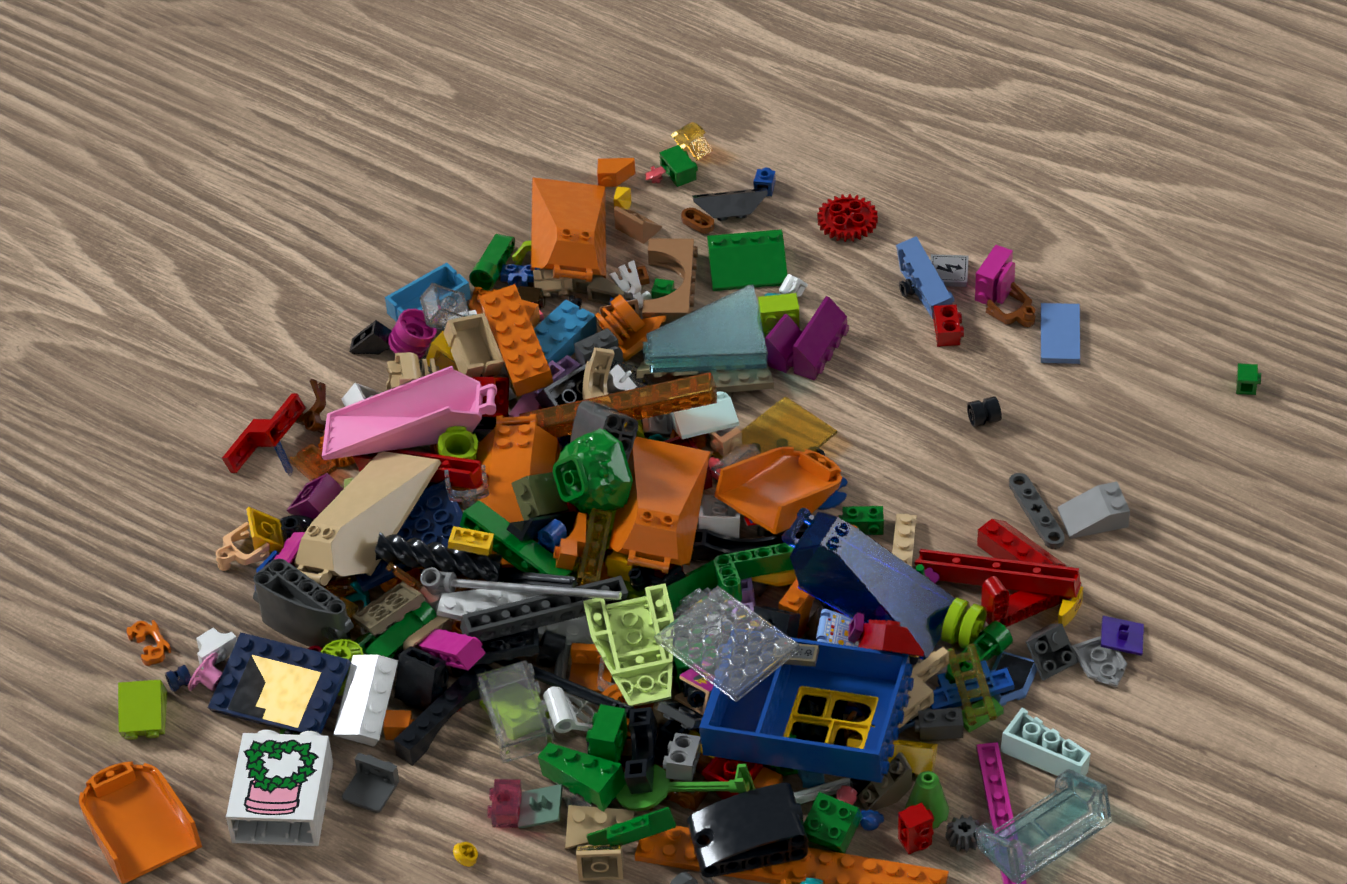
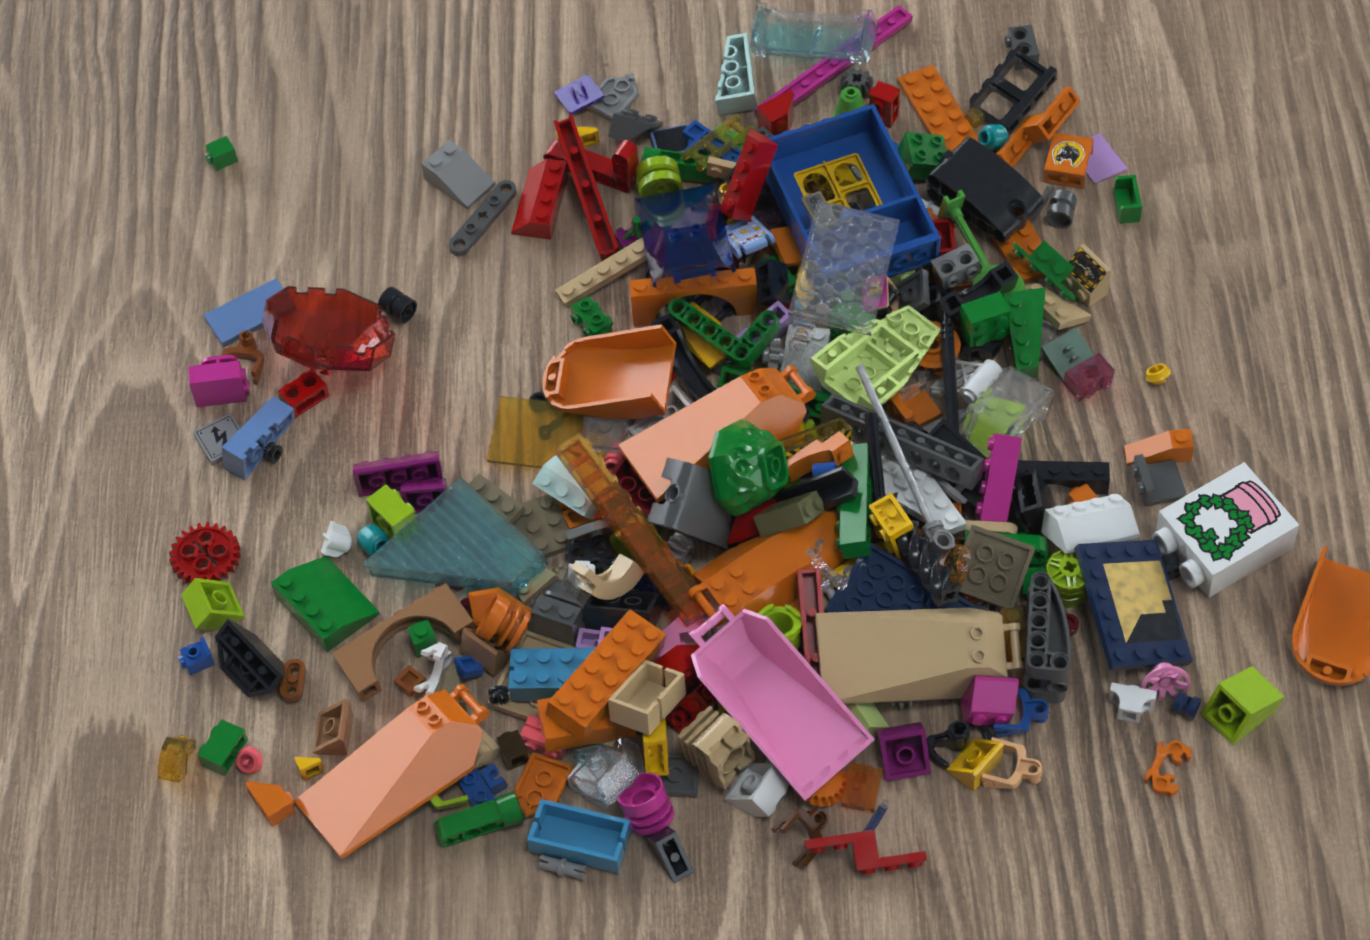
camera: 125 degrees left, 10 degrees up
magenta tile [848,613,864,643] -> none
none -> lime slope [181,578,245,631]
none -> clear red windscreen [262,286,396,375]
none -> red slope [758,90,794,136]
none -> orange slope [1124,429,1194,466]

